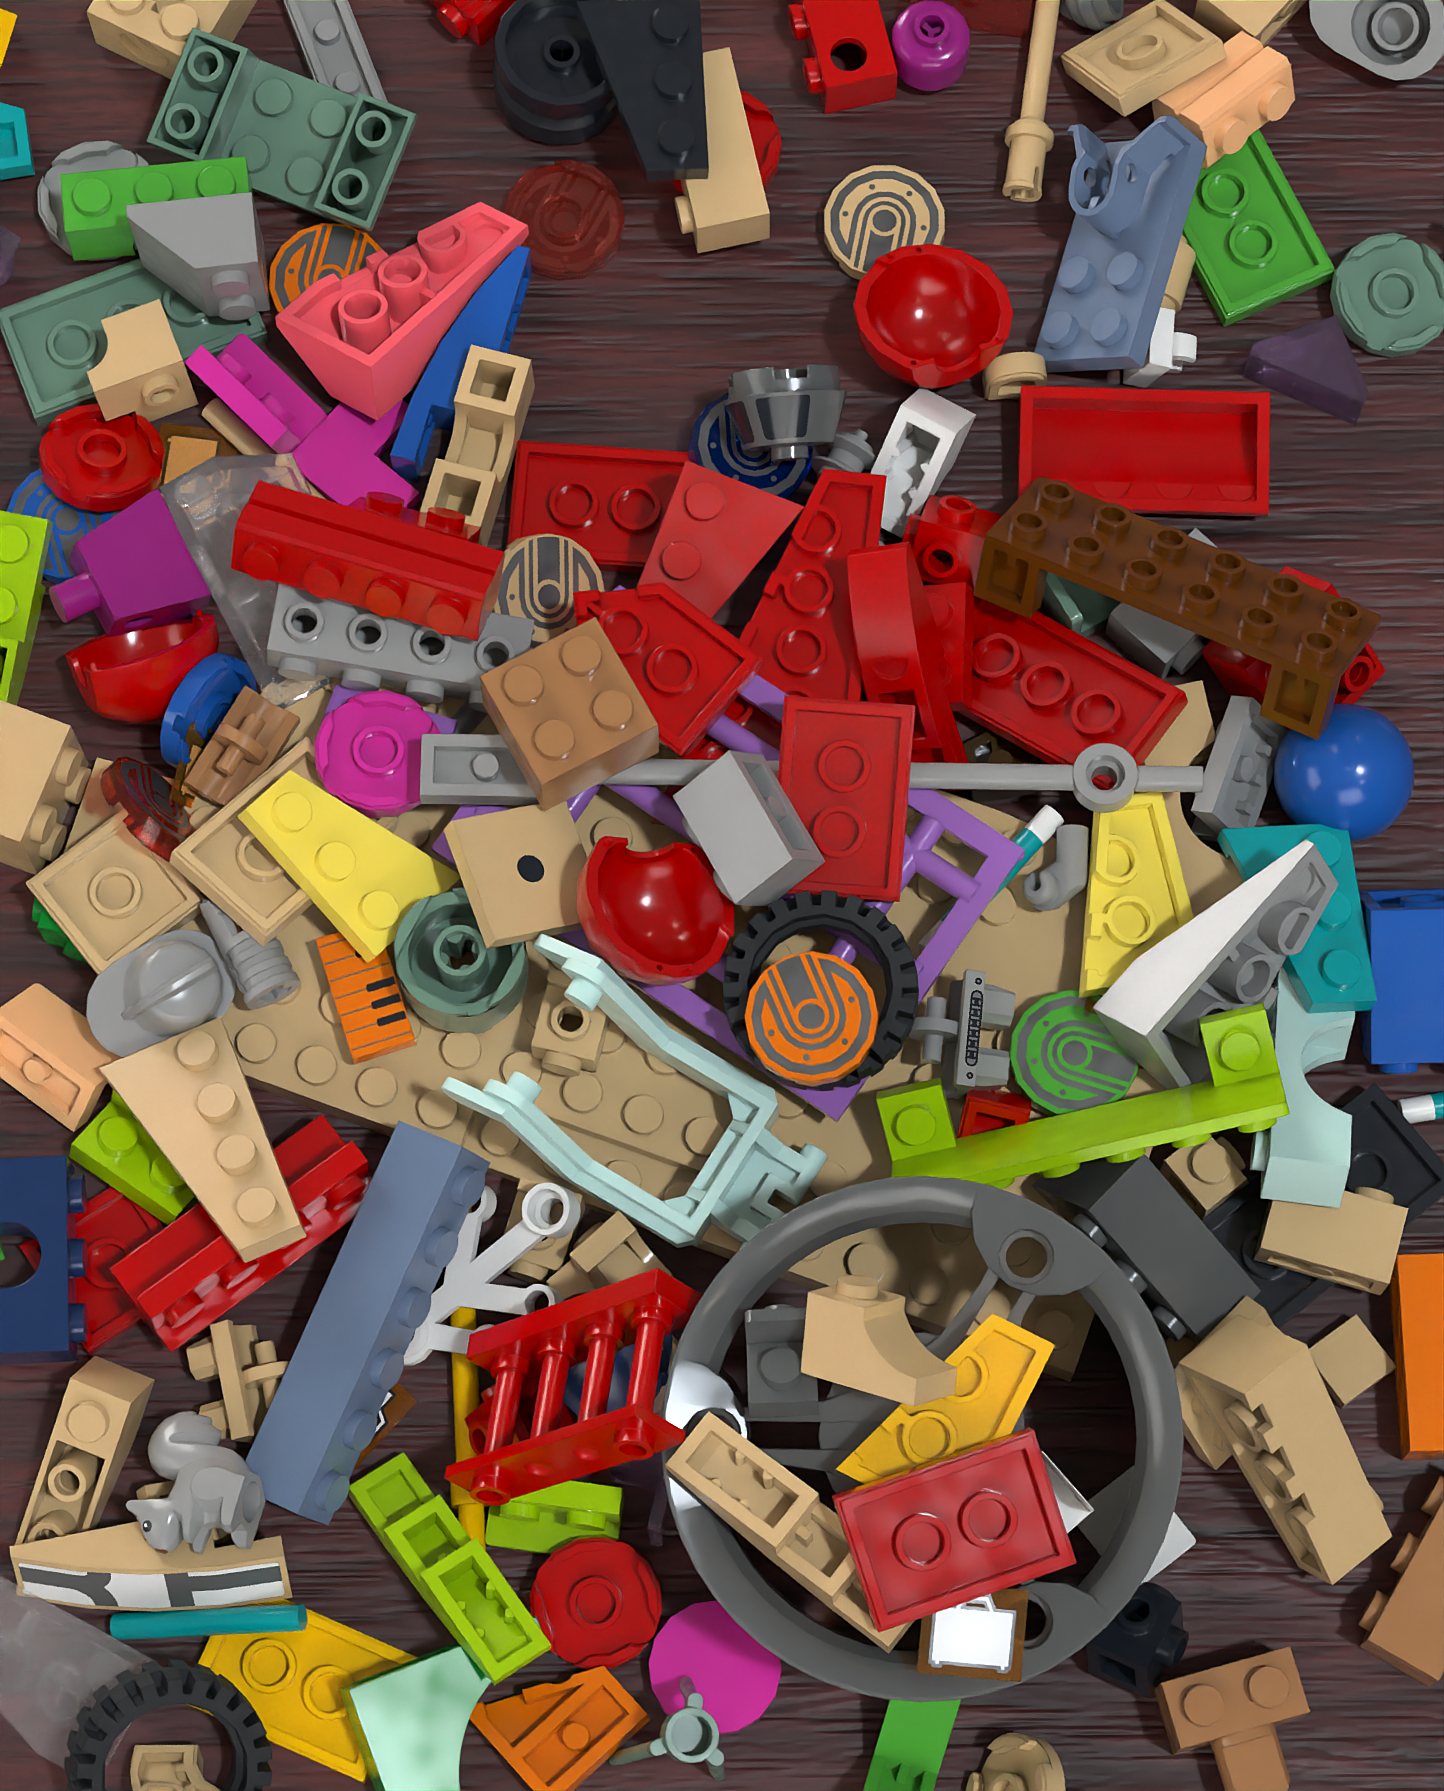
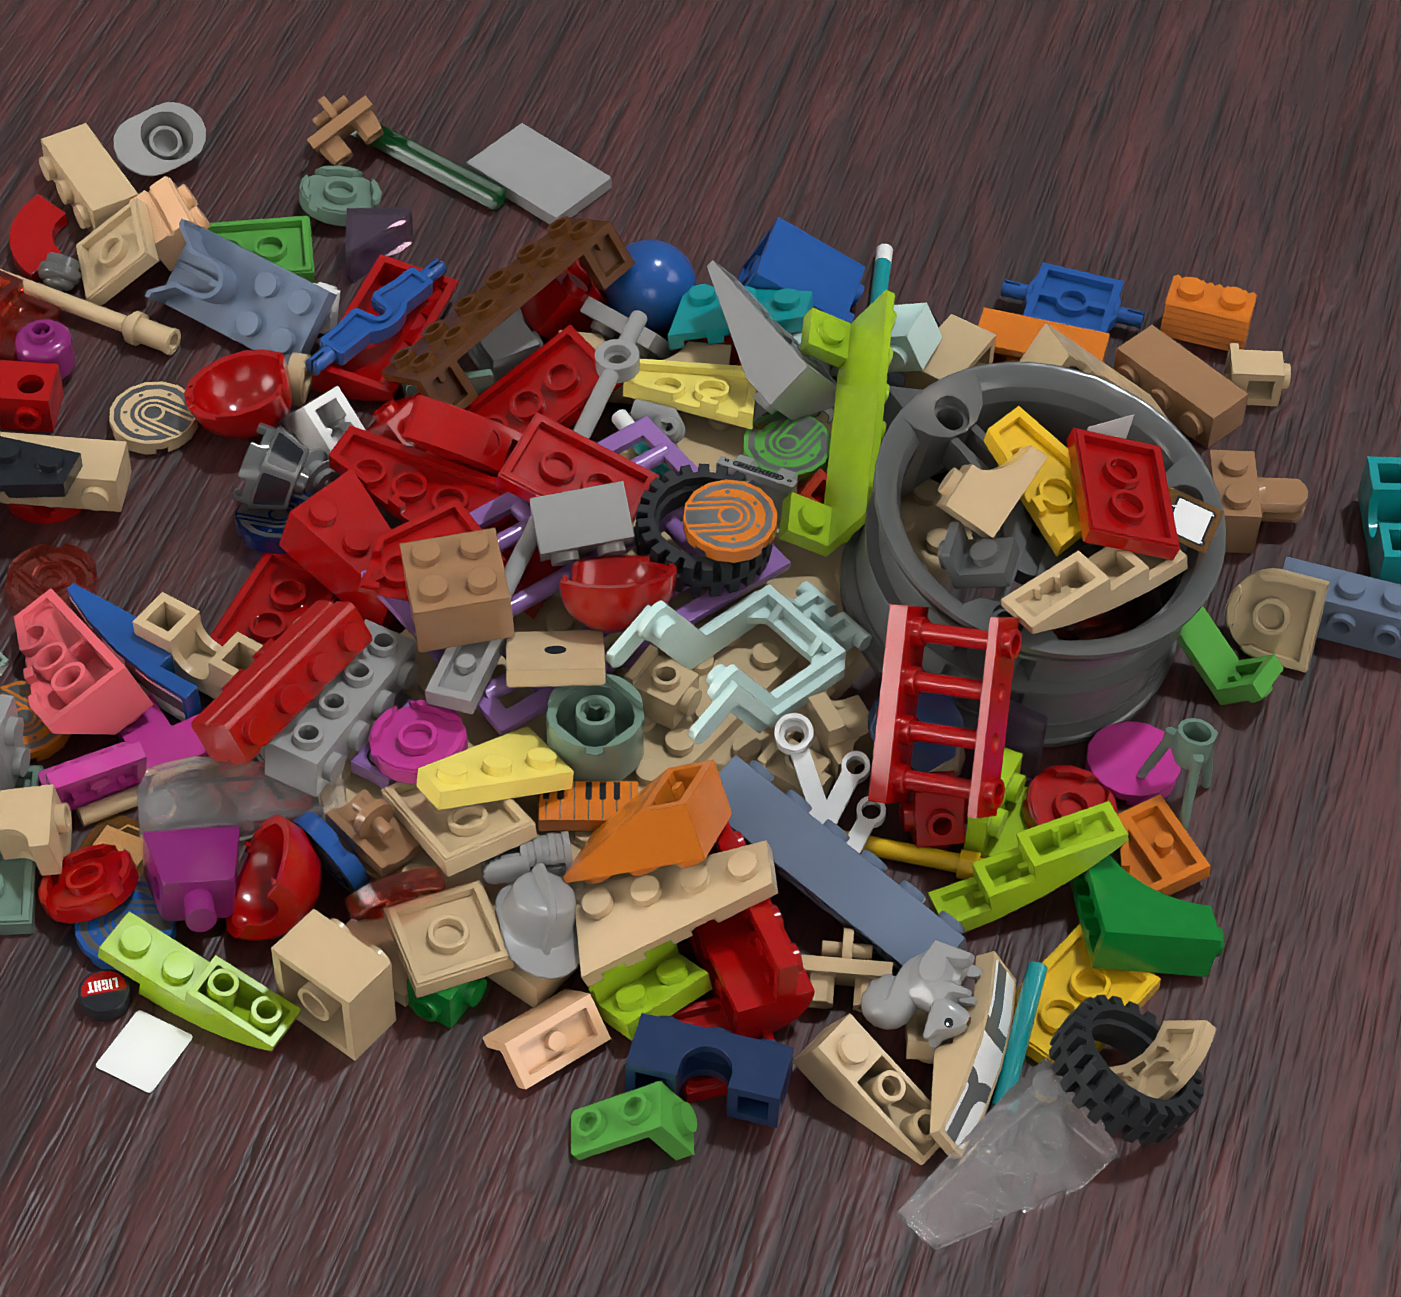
camera: 75 degrees left, 25 degrees down
none -> blue piece [305,258,447,375]
none -> orange slope [563,759,732,884]

